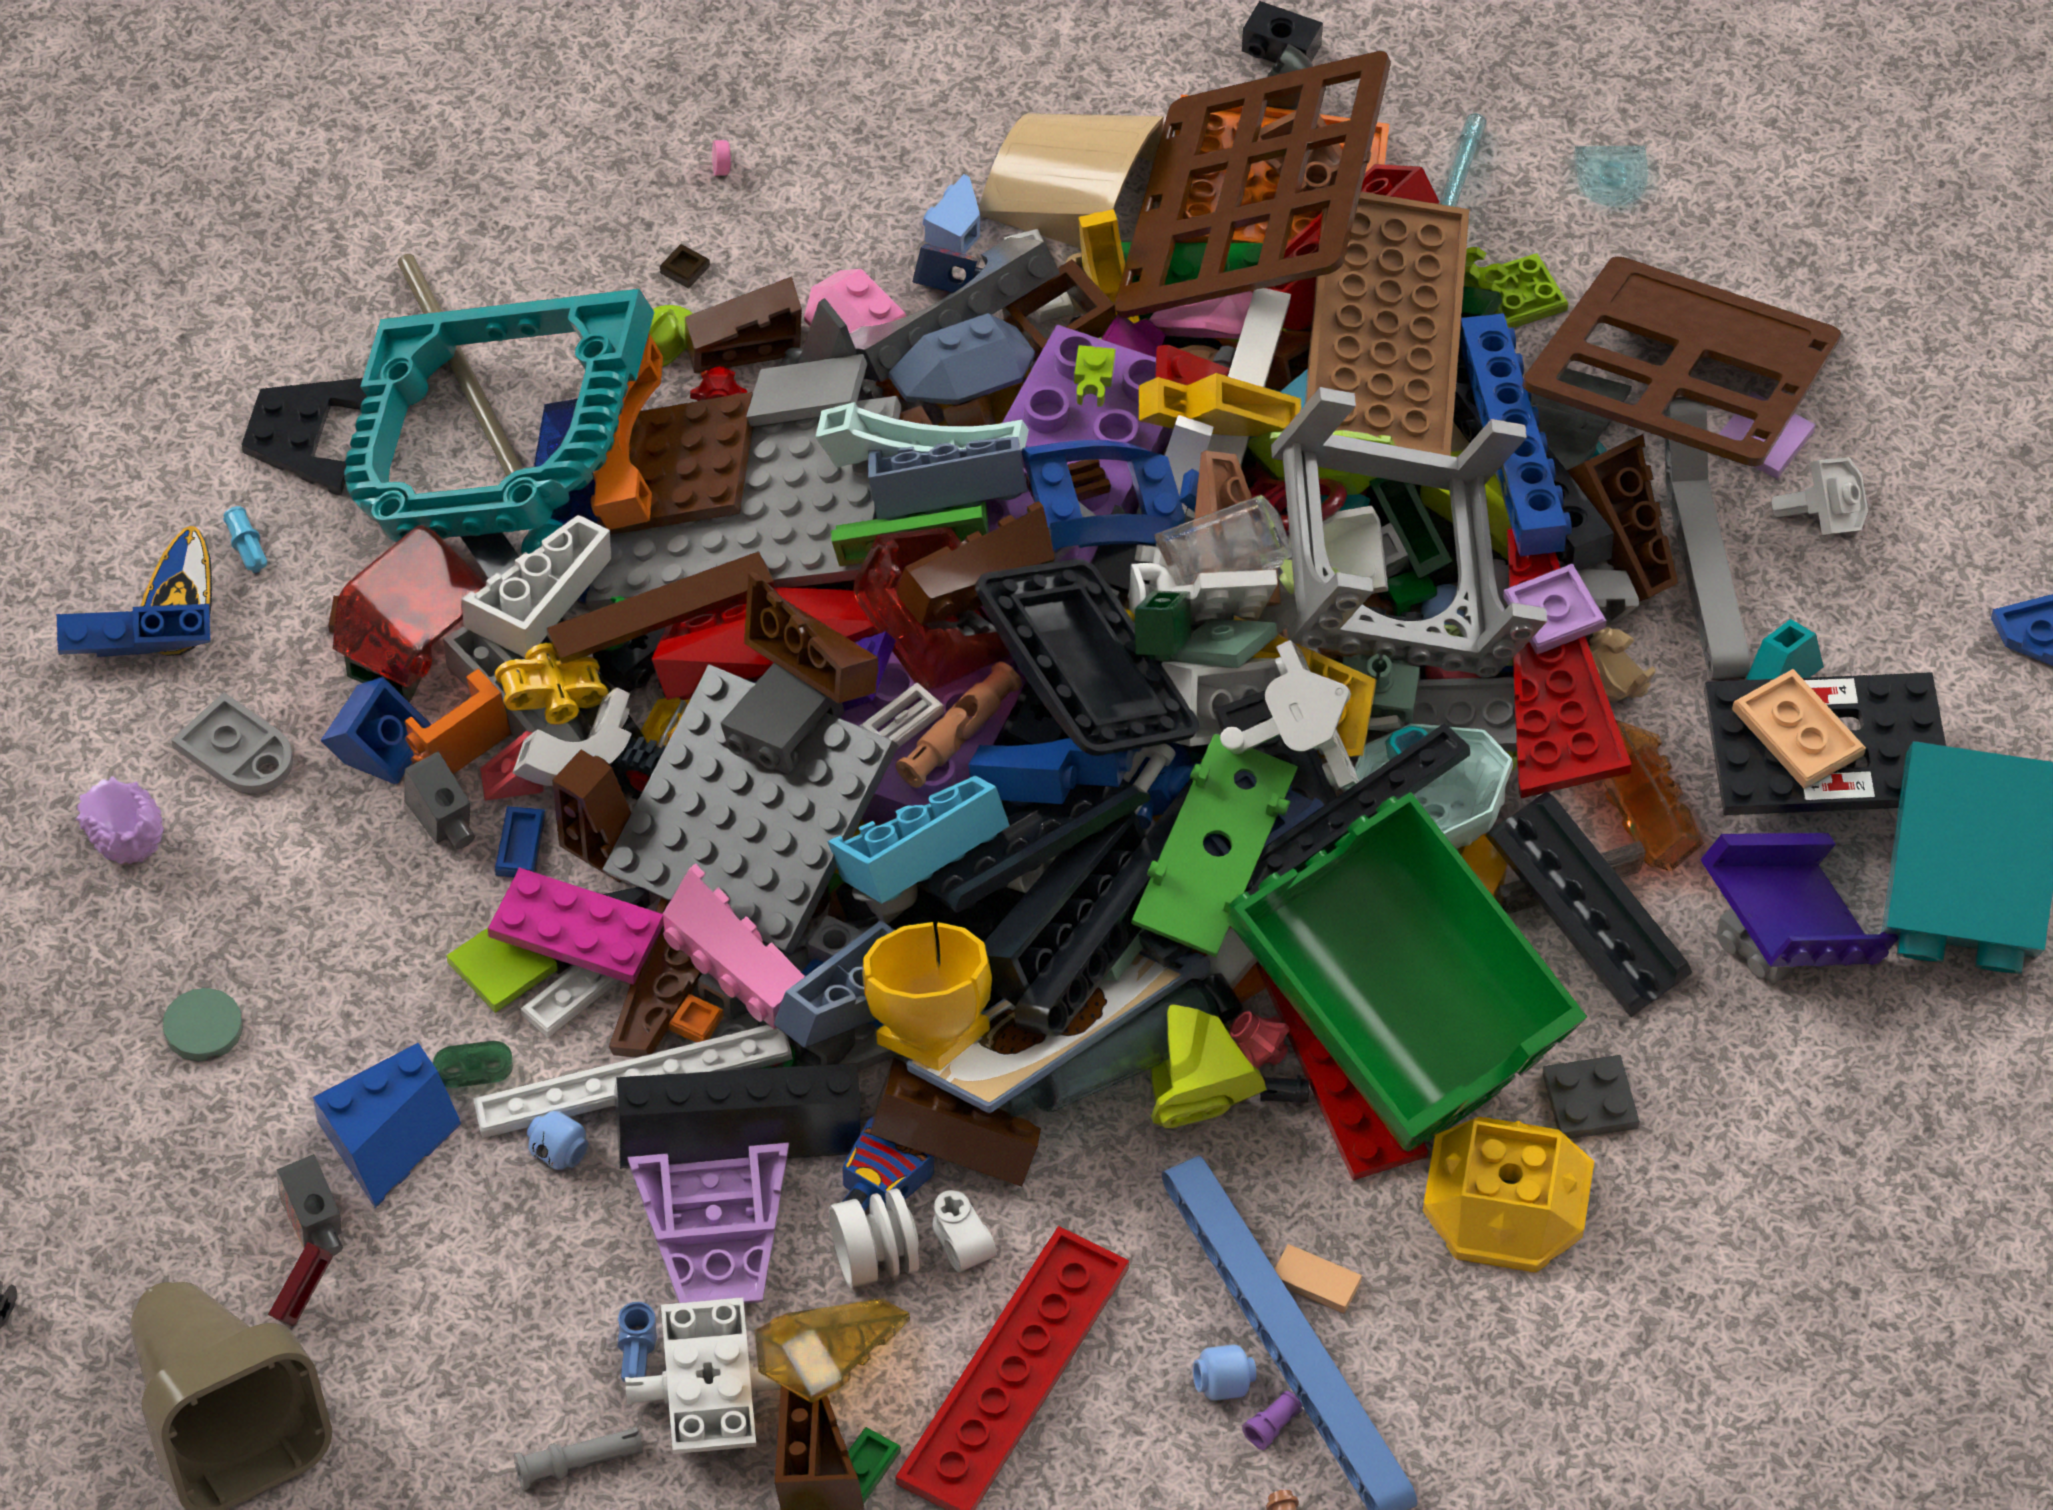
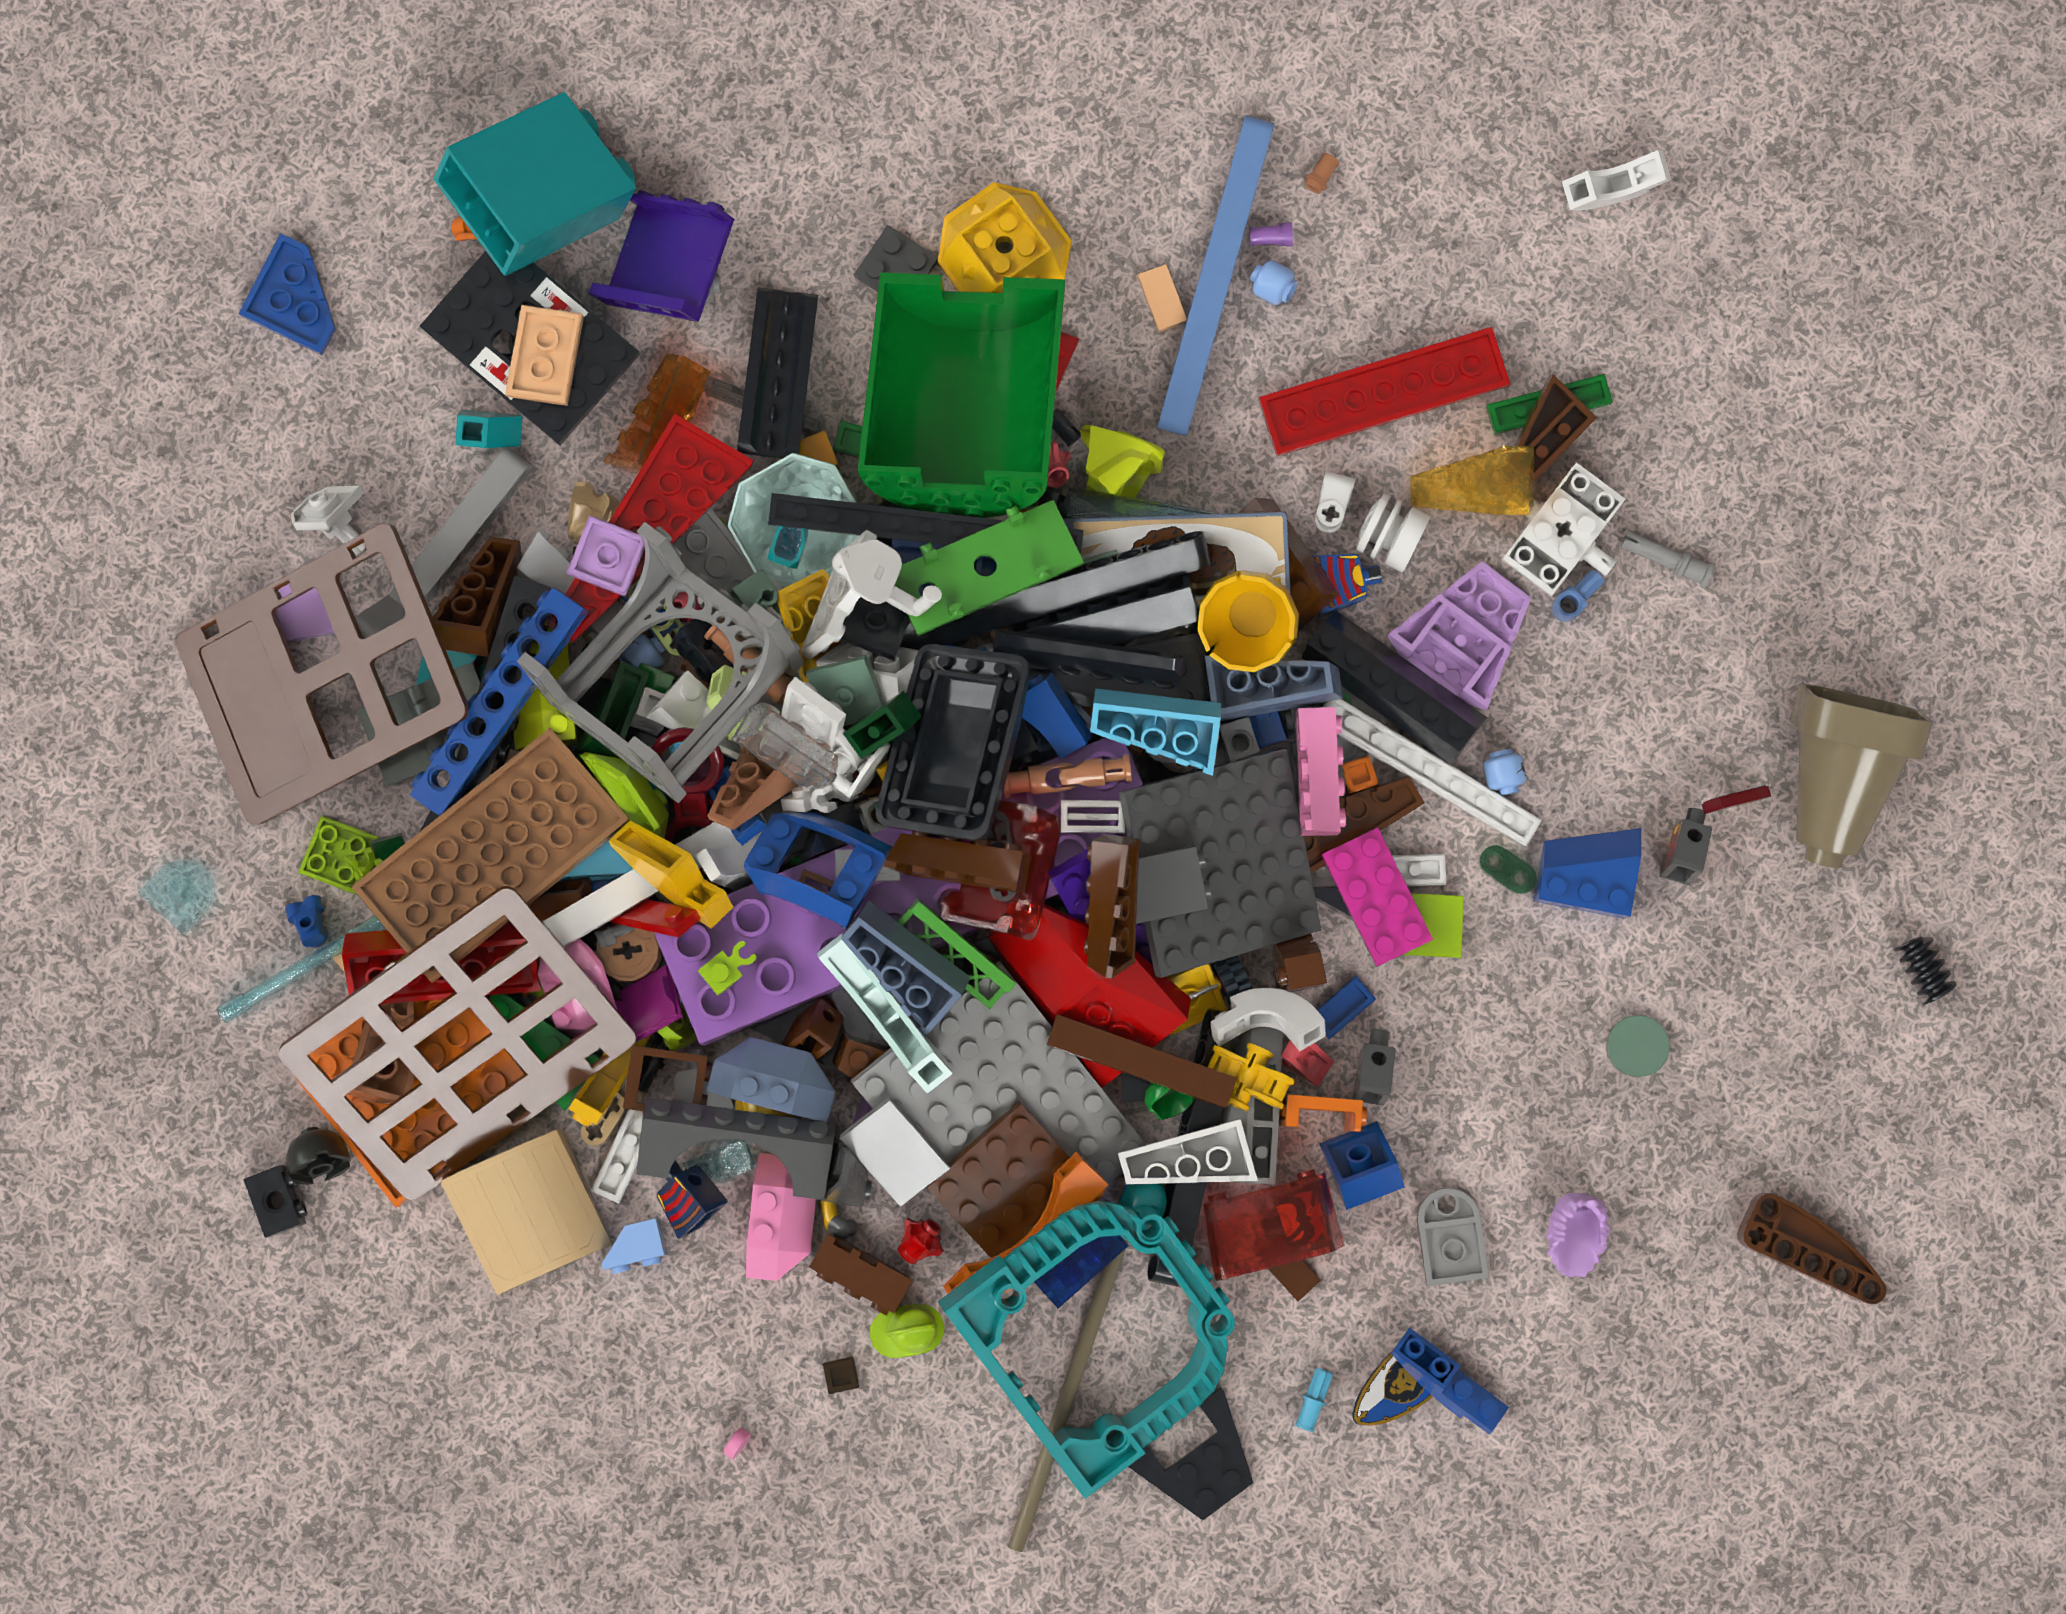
camera: 135 degrees left, 30 degrees up
none -> blue plate [285,895,328,948]

